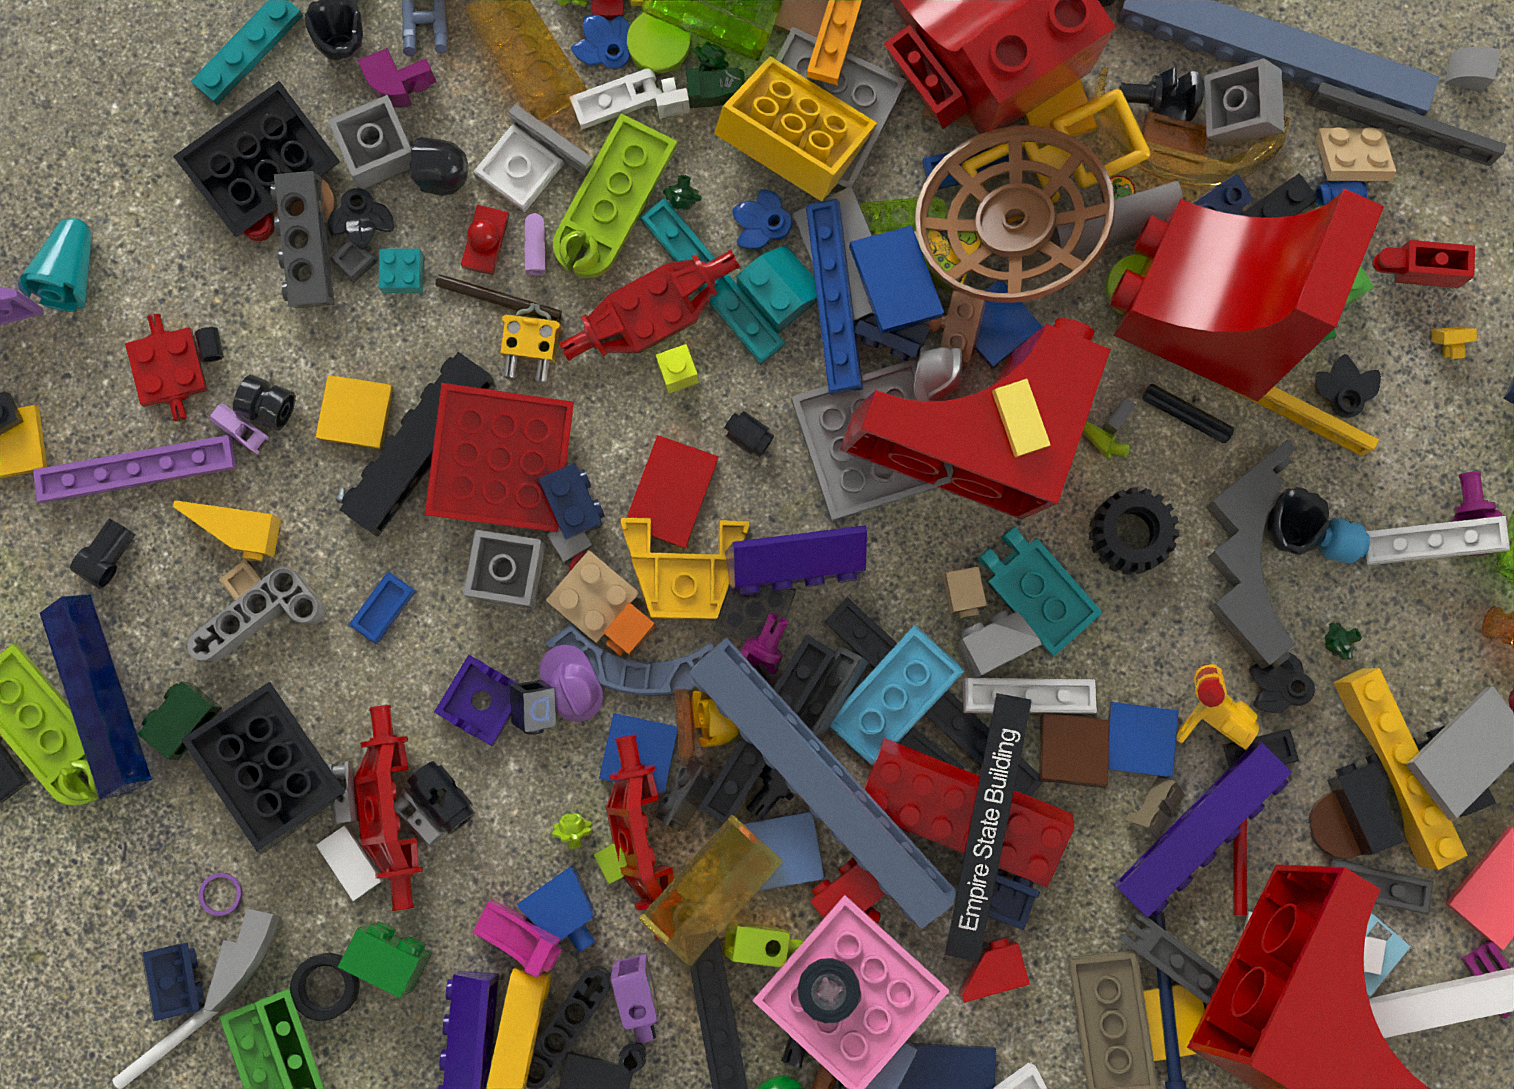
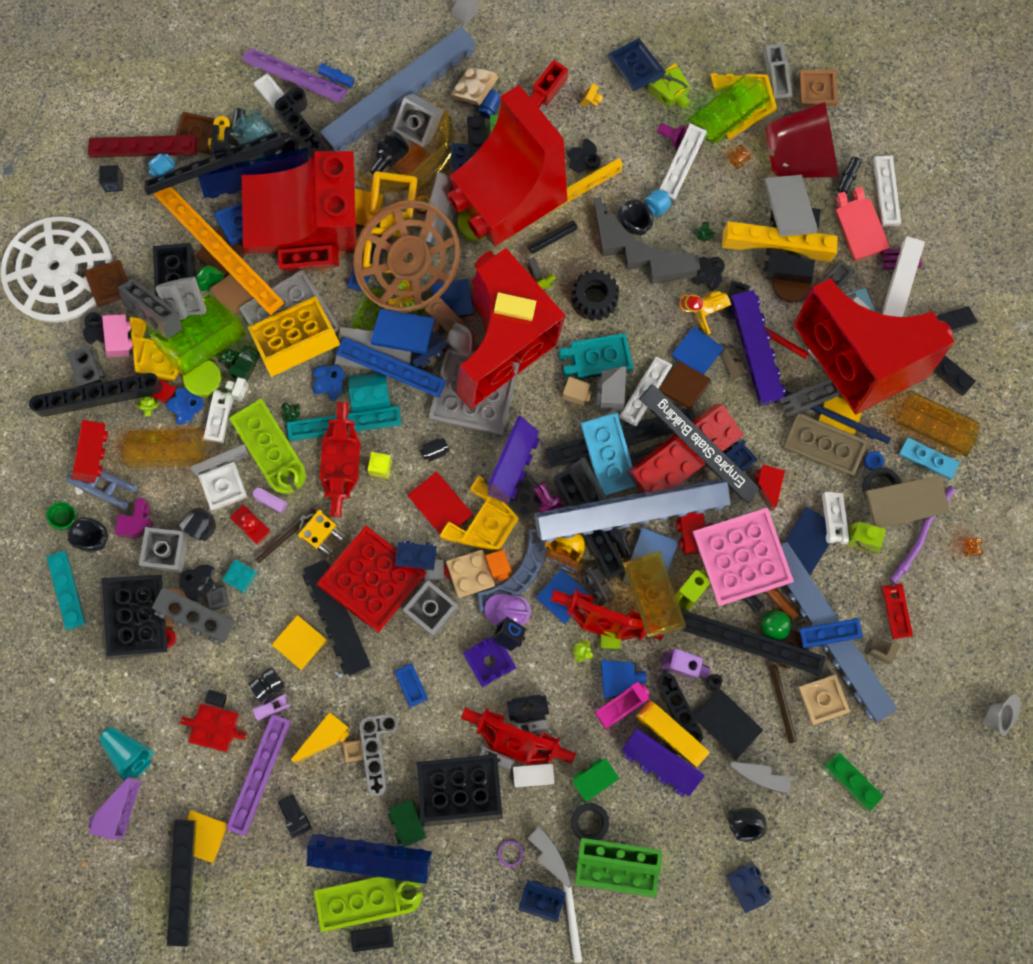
camera: 60 degrees left, 5 degrees down
black wheel [797,958,860,1023] -> none
dark grey tile [1308,82,1507,166] -> none

